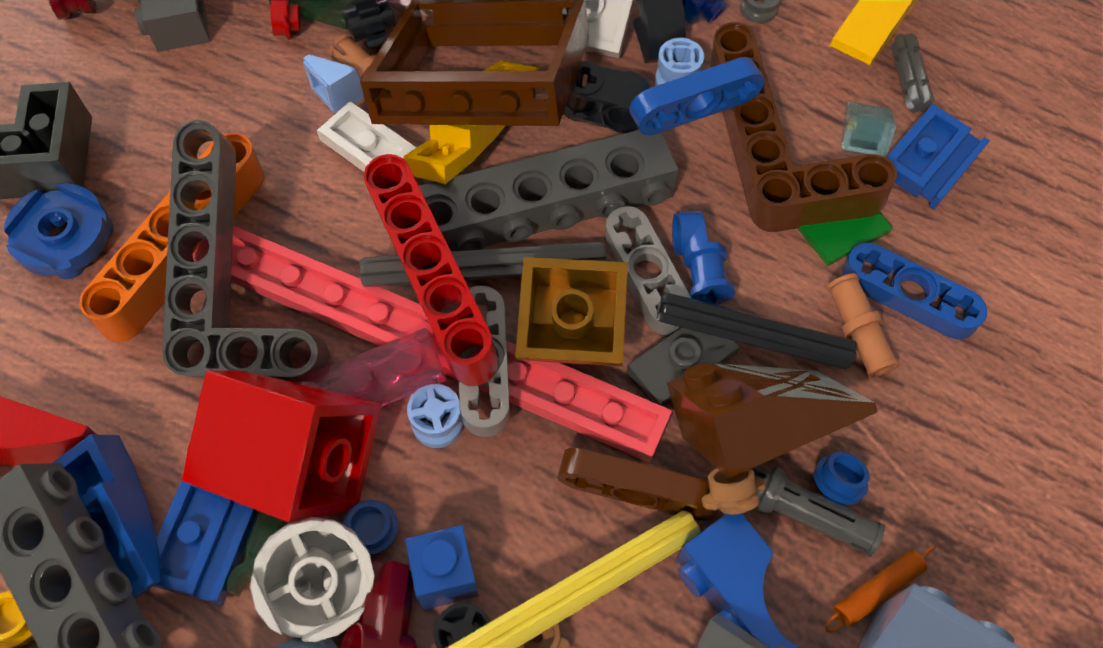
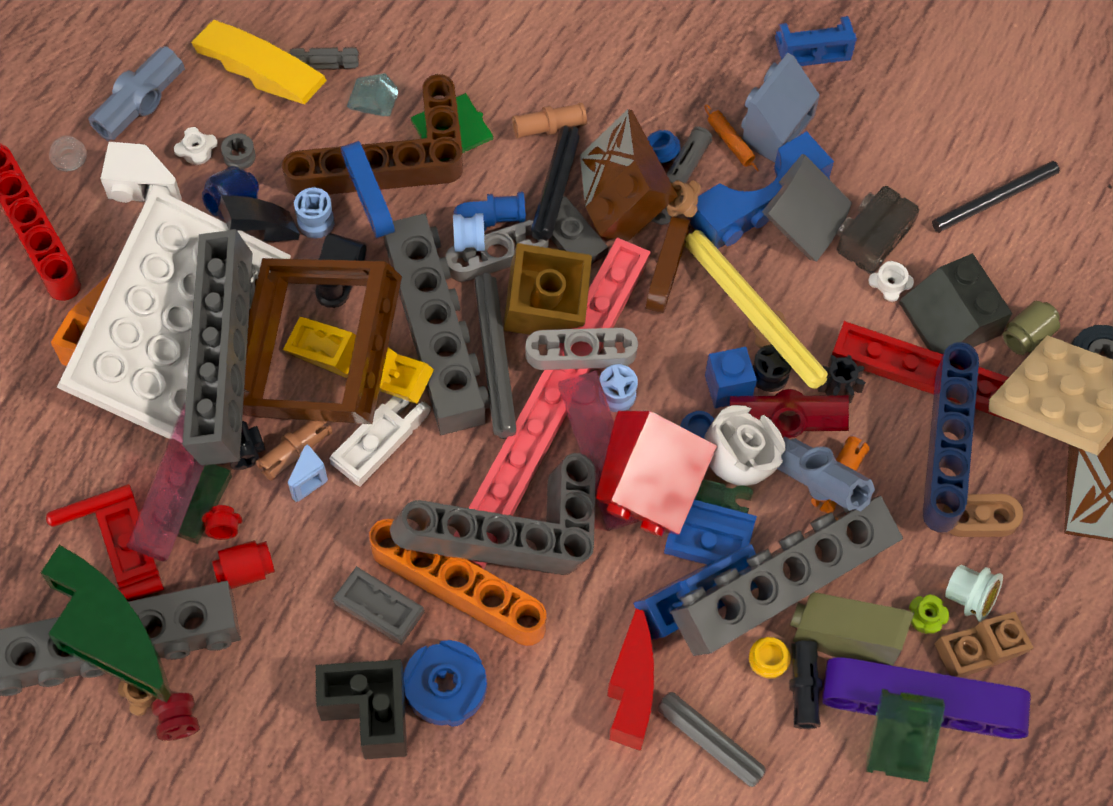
camera: 90 degrees left, 0 degrees up
red beam [363,154,499,386] -> none
blue beam [842,243,987,339] -> none
blue plate [886,104,990,210] -> none
none -> red brick [212,540,275,589]
none -> dark grey plate [333,566,425,645]
none -> light blue wheel [453,213,485,252]

